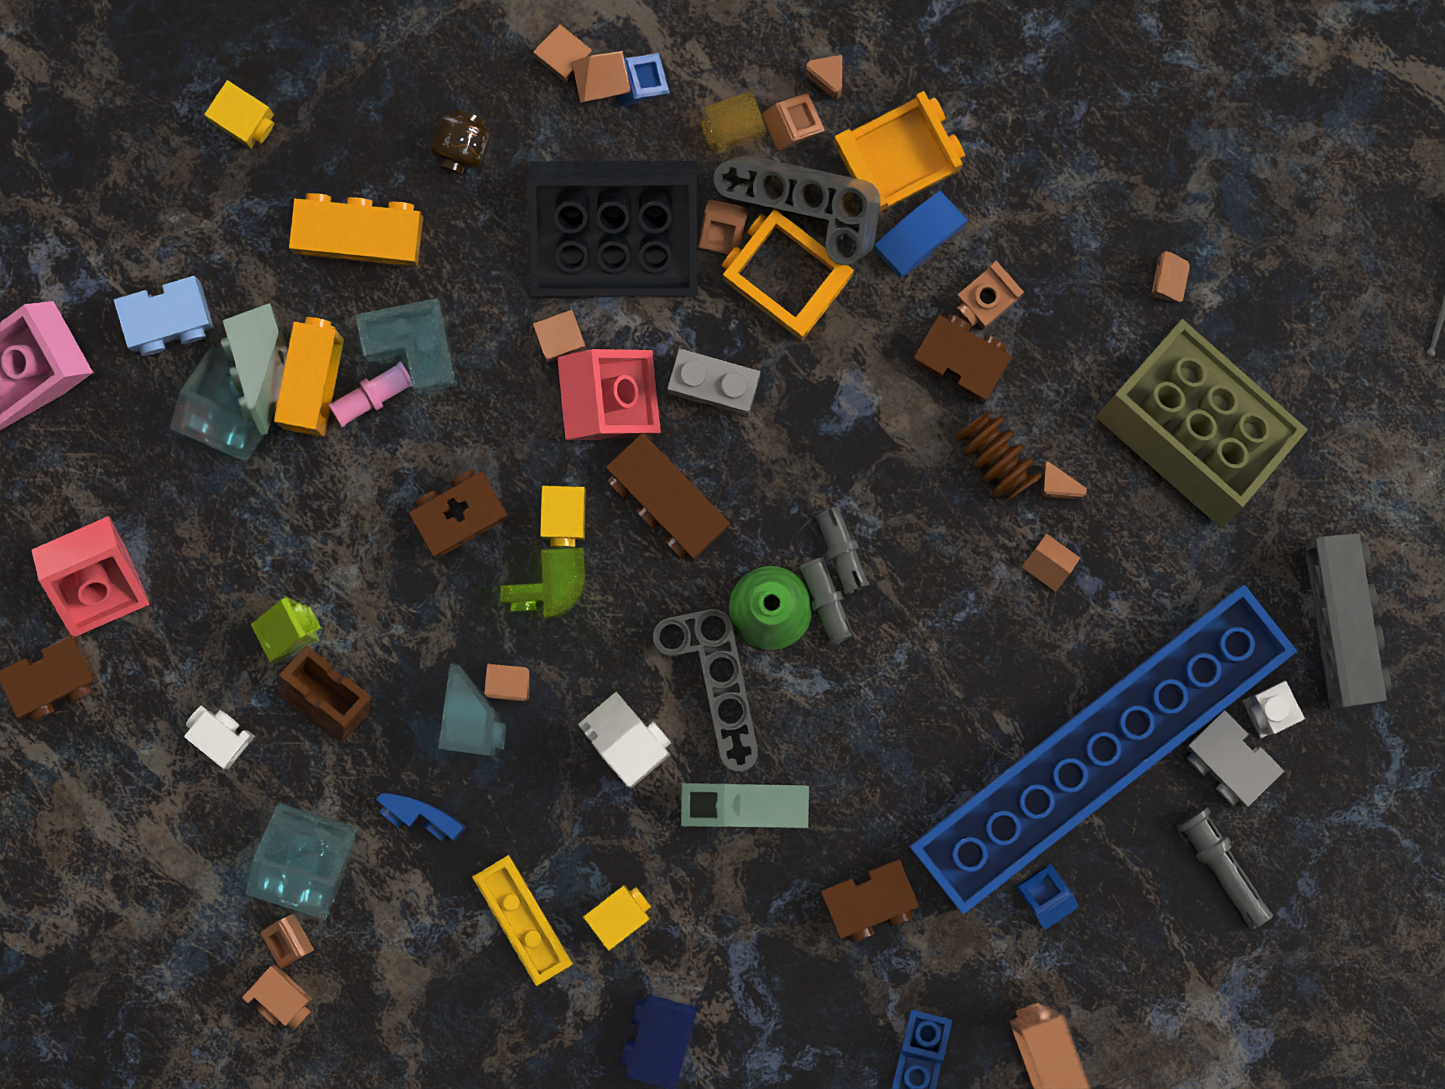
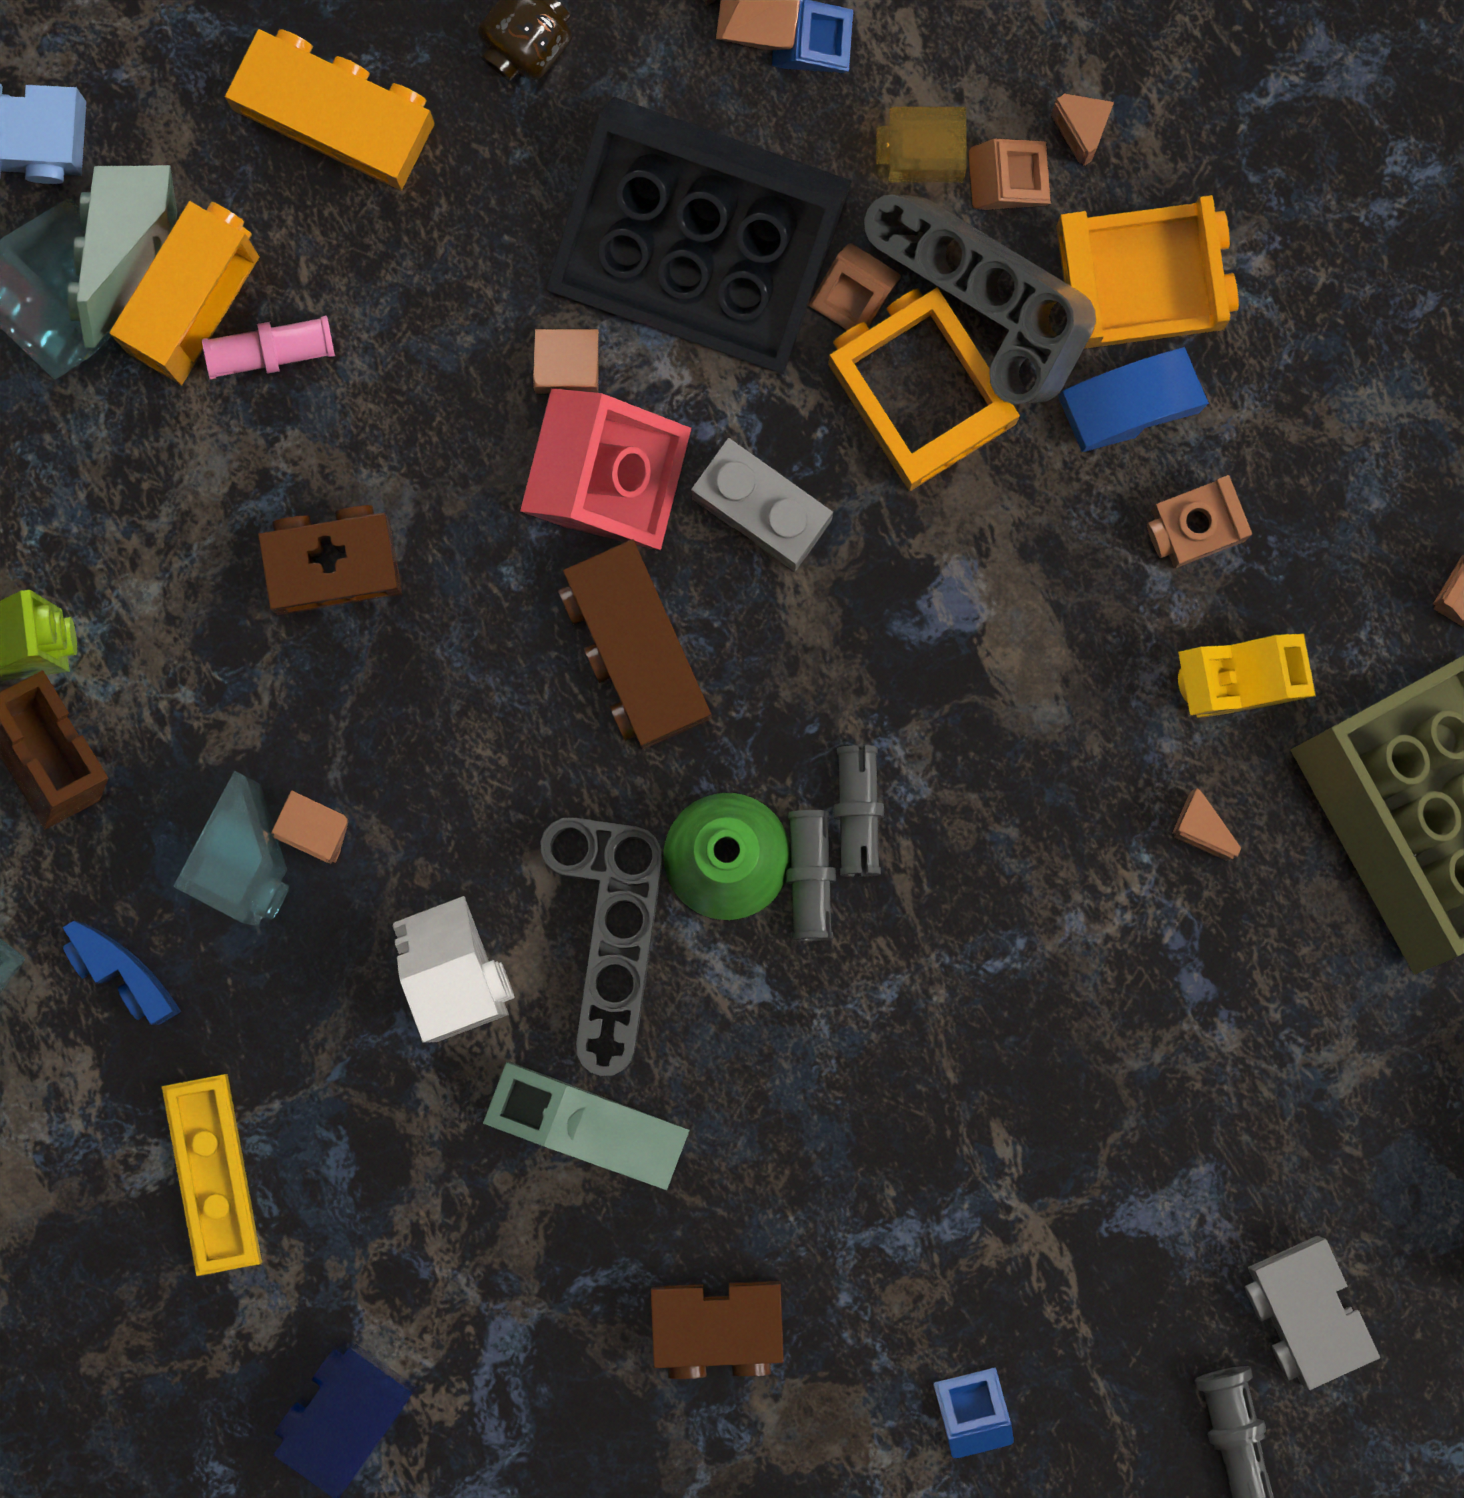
camera: 20 degrees right, 0 degrees up
clear light blue brick [355,298,458,394] -> none
clear neon green brick [500,548,586,619] -> none
yellow brick [541,486,586,548] -> none
yellow brick [583,885,651,950] -> none
blue brick [908,584,1297,915] -> none
reddish brown brick [912,314,1012,404] -> none
reddish brown piece [954,410,1043,504] -> none
nougat slope [1021,533,1080,592] -> none
white brick [1242,681,1305,738] -> none
none -> yellow brick [1178,634,1316,718]

